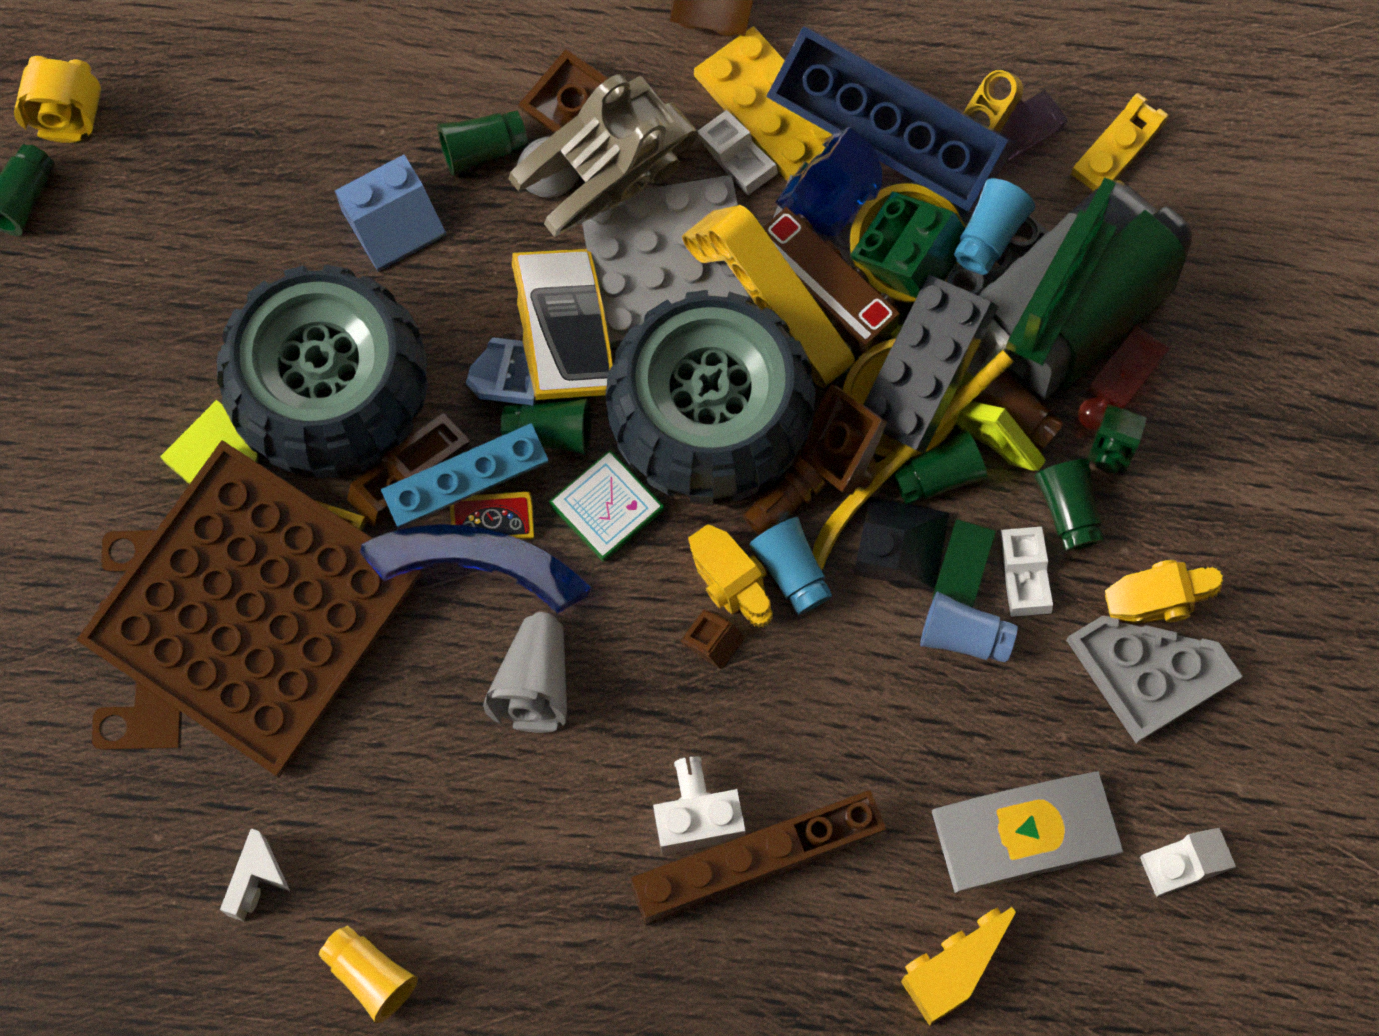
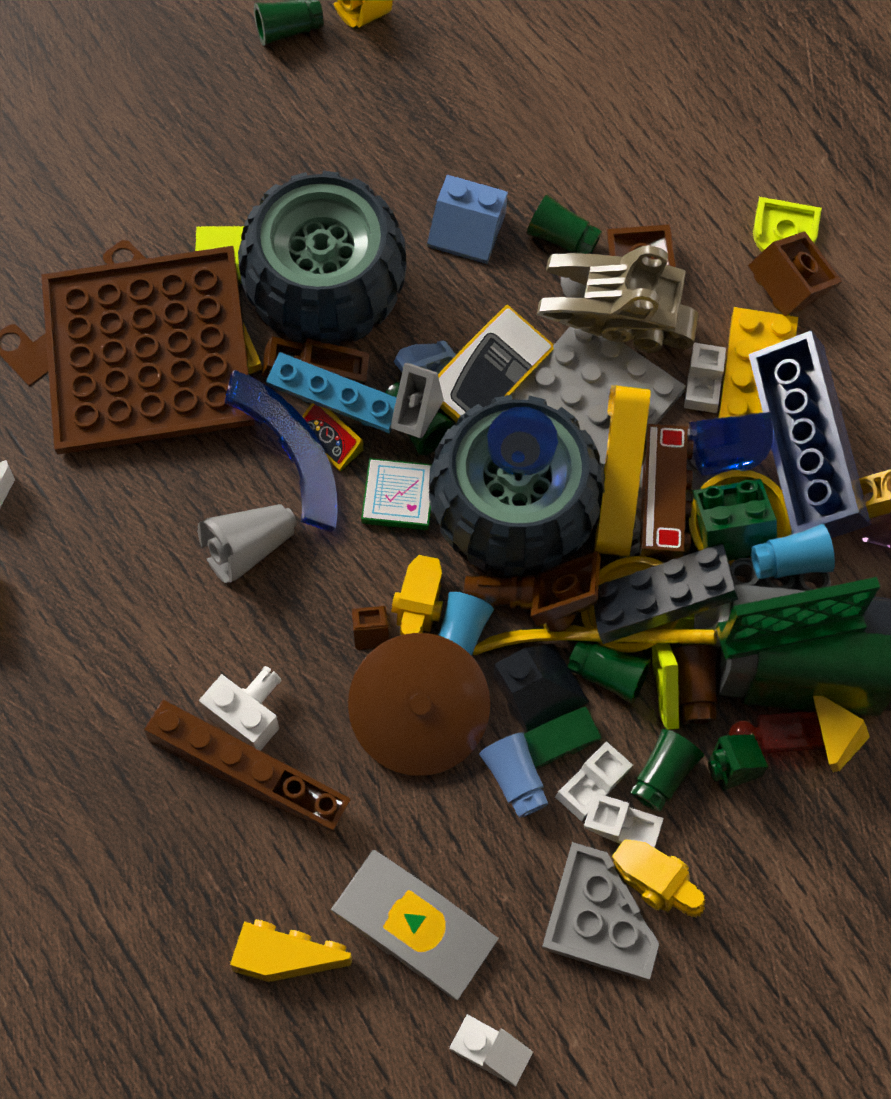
camera: 45 degrees right, 5 degrees down
none -> reddish brown dish [348,633,490,776]
none -> light grey slope [390,363,444,438]
none -> clear blue tile [487,407,558,475]
none -> white slope [584,793,664,848]
none -> yellow slope [813,696,870,772]

